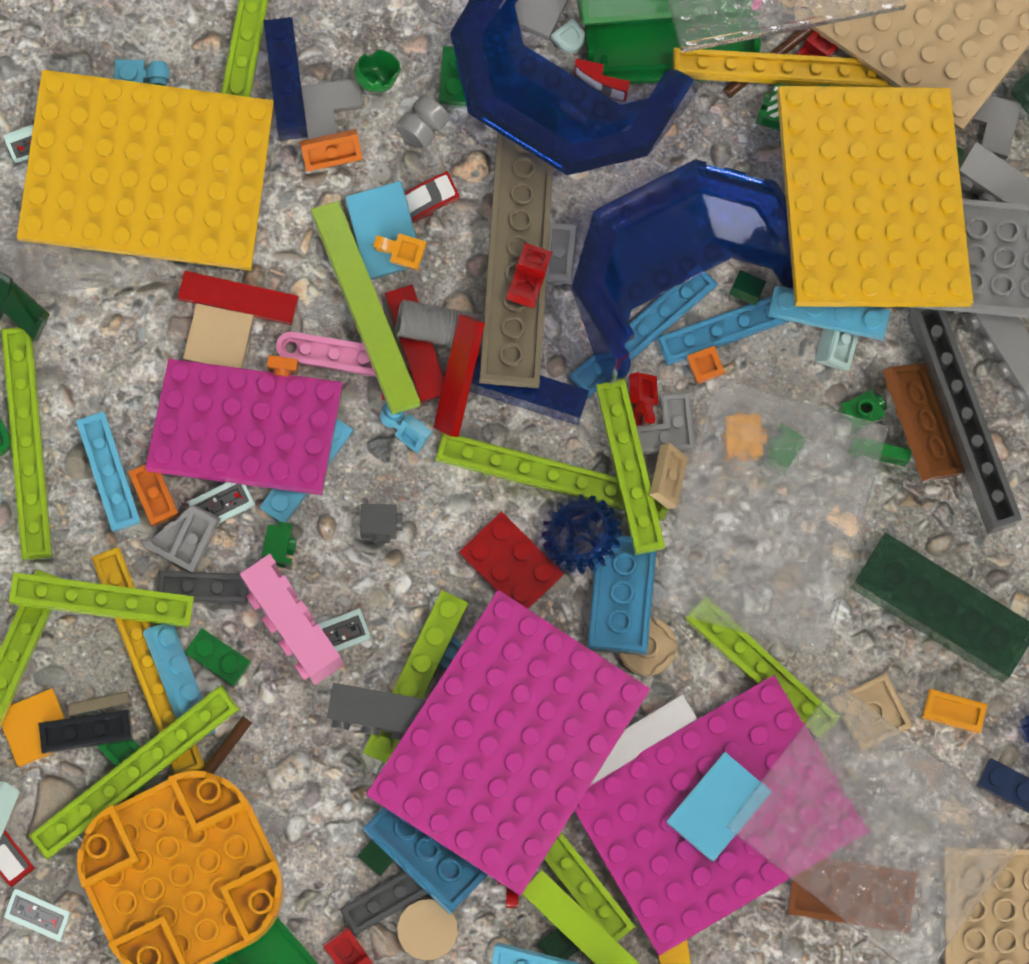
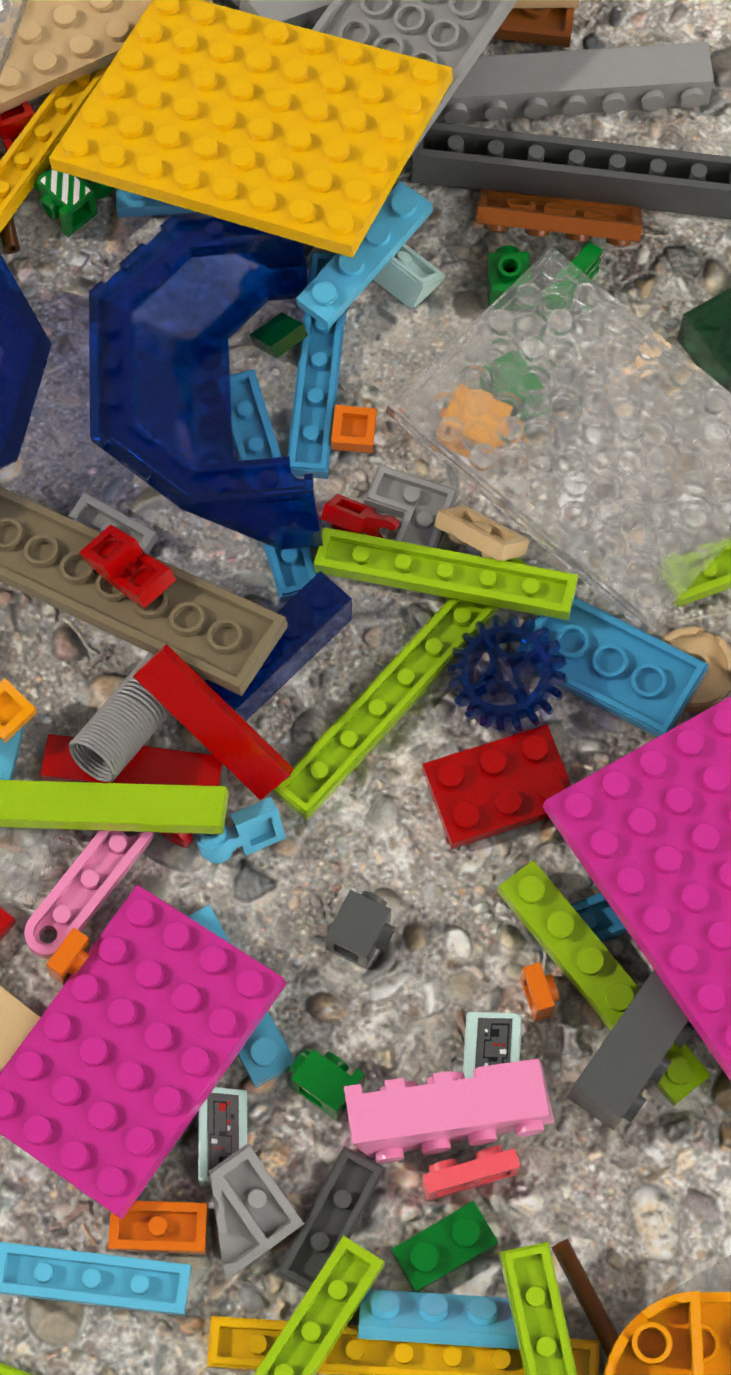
camera: 60 degrees left, 10 degrees down
none -> coral plate [422,1145,521,1201]
none -> orange plate [520,962,559,1022]

